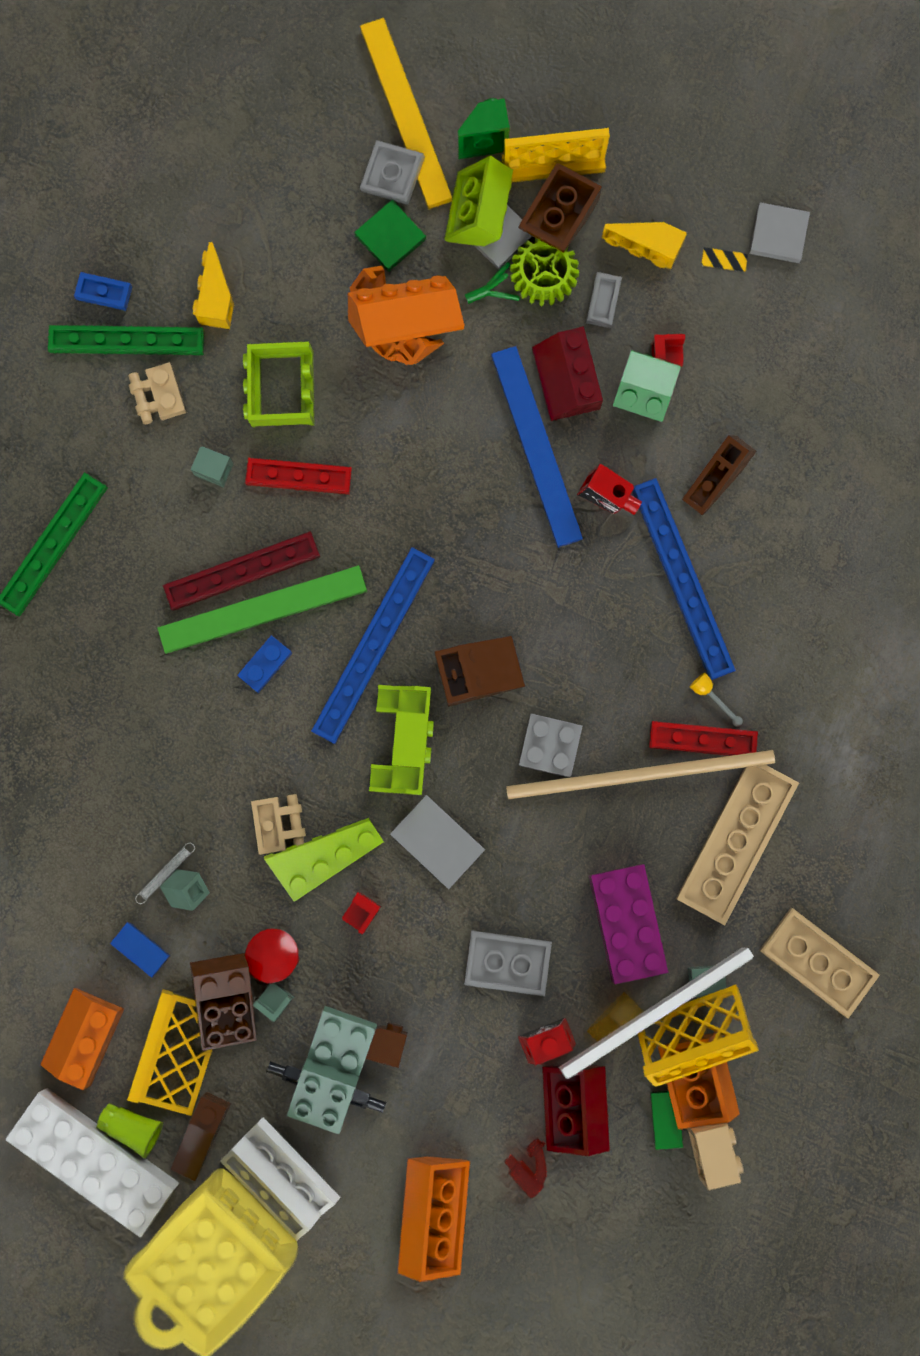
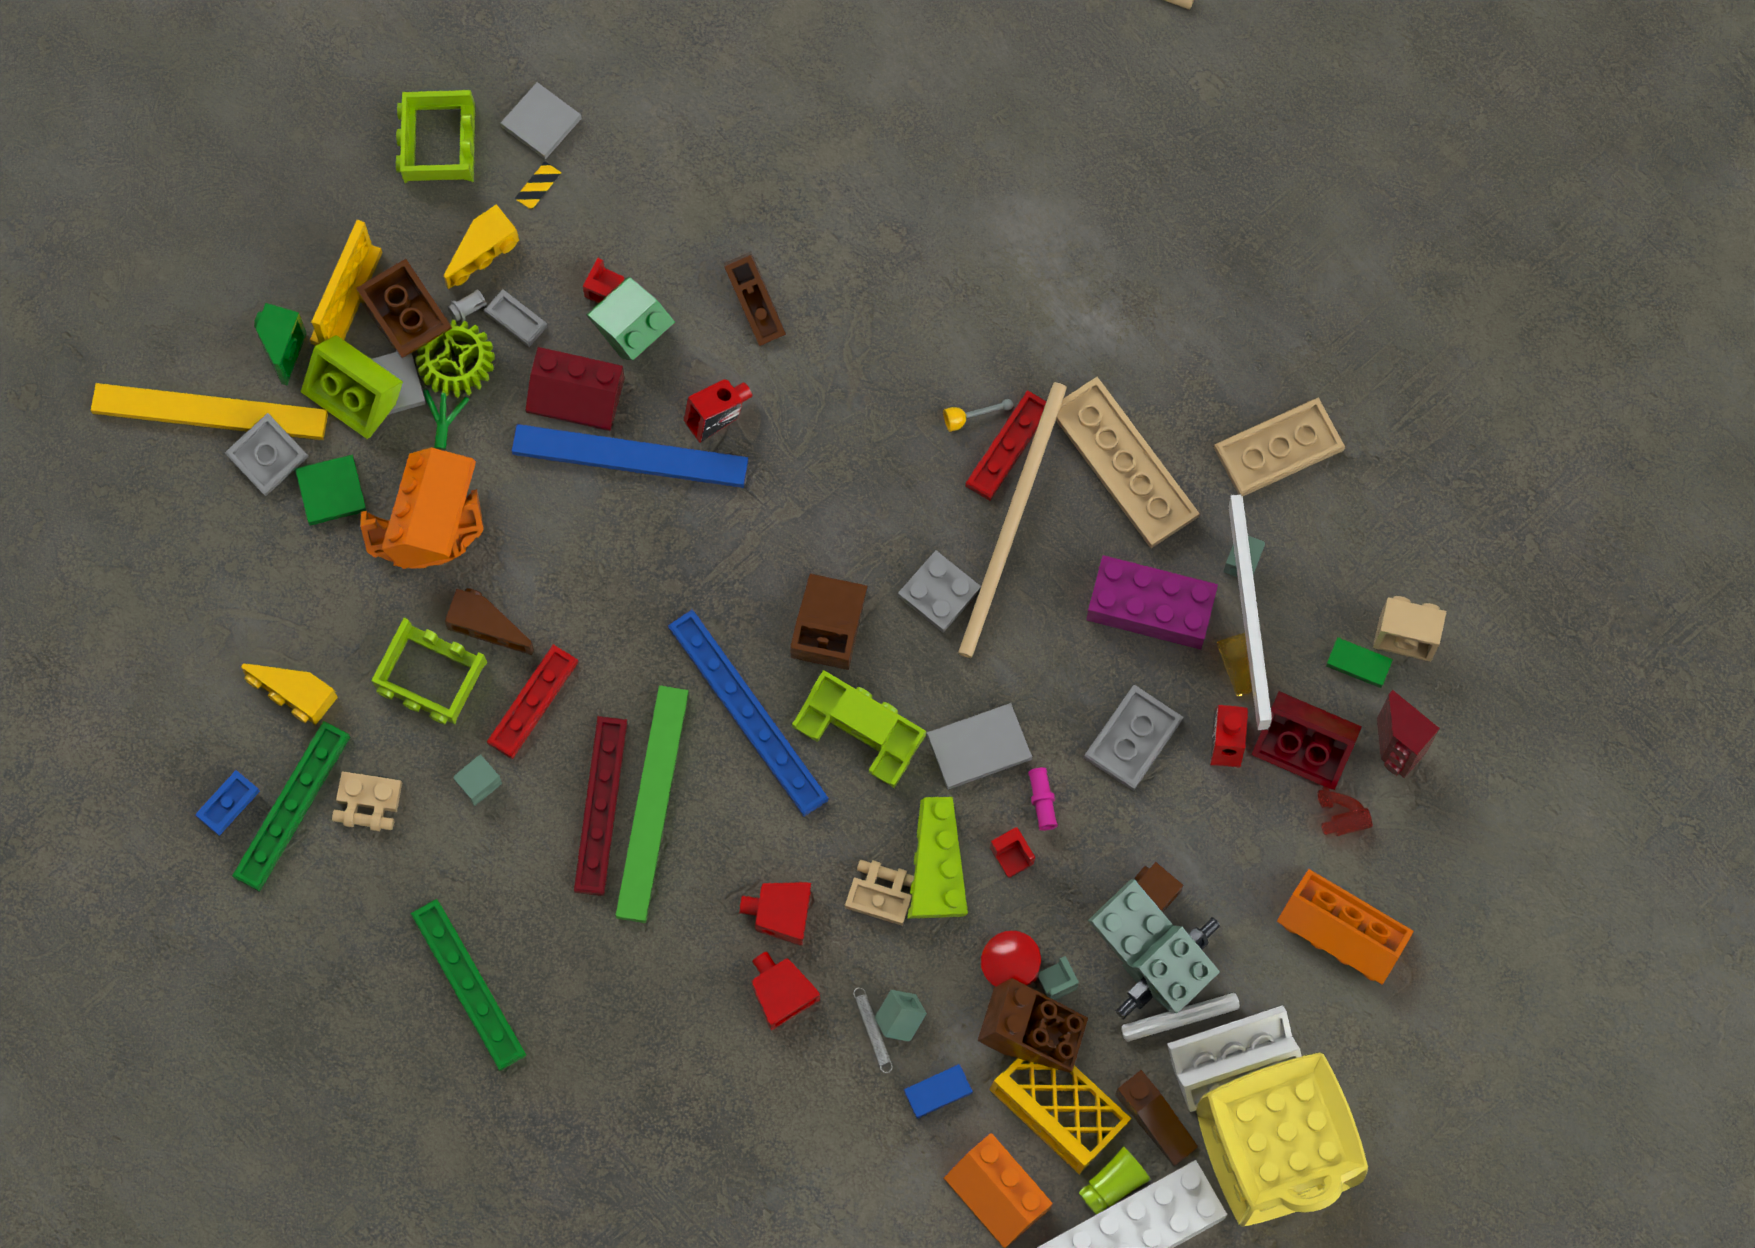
camera: 65 degrees left, 10 degrees down
blue plate [237,635,292,693] -> none
blue tile [632,478,736,680] -> none
yellow fence [638,985,759,1087] -> none
orange slope [658,1032,740,1129] -> none
none -> lime window [396,90,475,183]
none -> reddish brown slope [445,588,534,655]
none -> light grey pin [447,289,487,322]
none -> red torso [739,882,811,946]
none -> red torso [751,951,820,1031]
none -> dark pink pin [1028,767,1058,831]
none -> white axle [1121,993,1240,1042]
none -> dark red slope [1377,690,1440,778]

